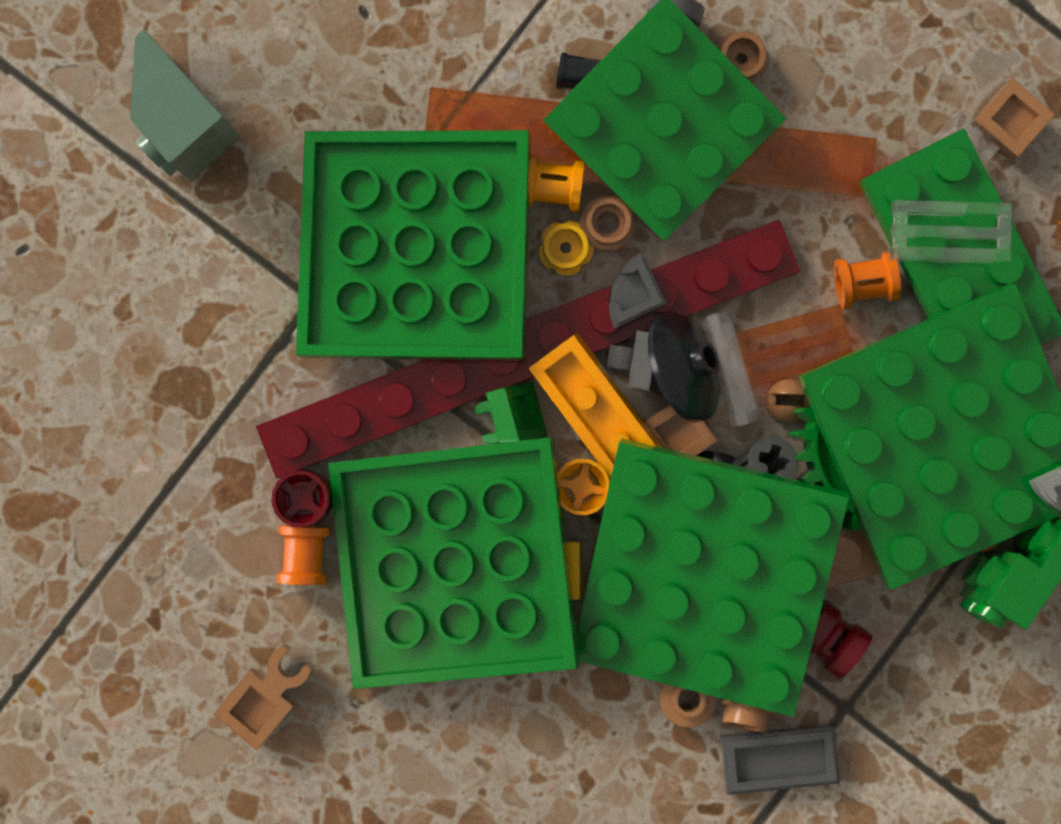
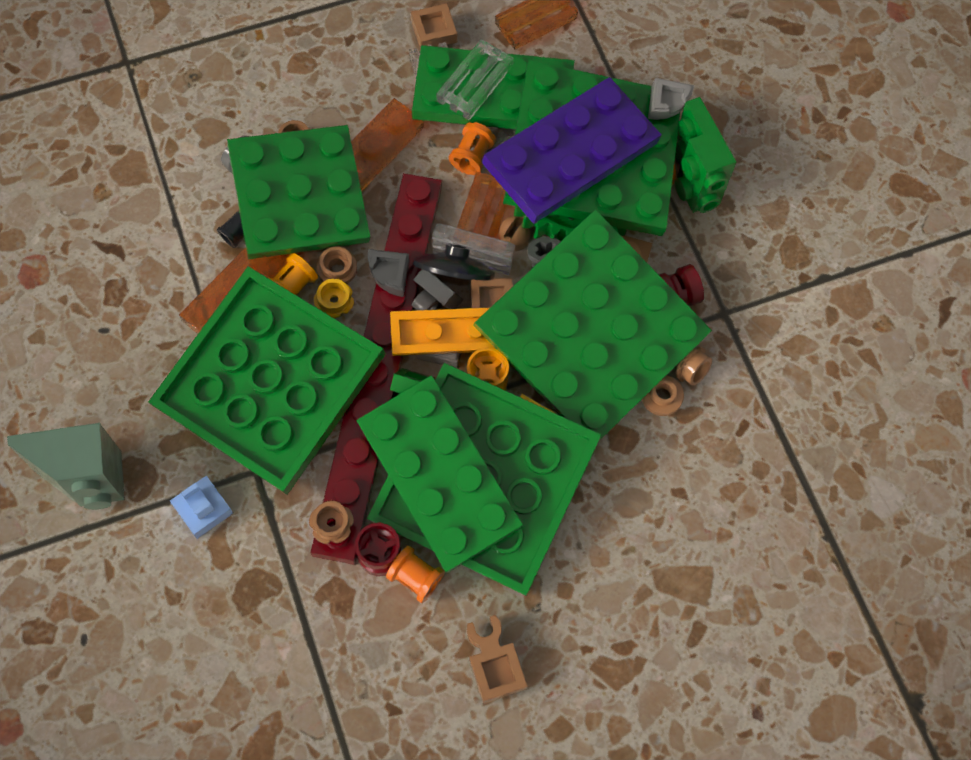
camera: 60 degrees left, 20 degrees down
dark grey tile [720,724,840,795] -> none
none -> light blue tile [170,476,233,539]
none -> medium nougat plate [309,501,354,544]
none -> green plate [356,375,524,573]
none -> dark purple plate [482,77,662,224]

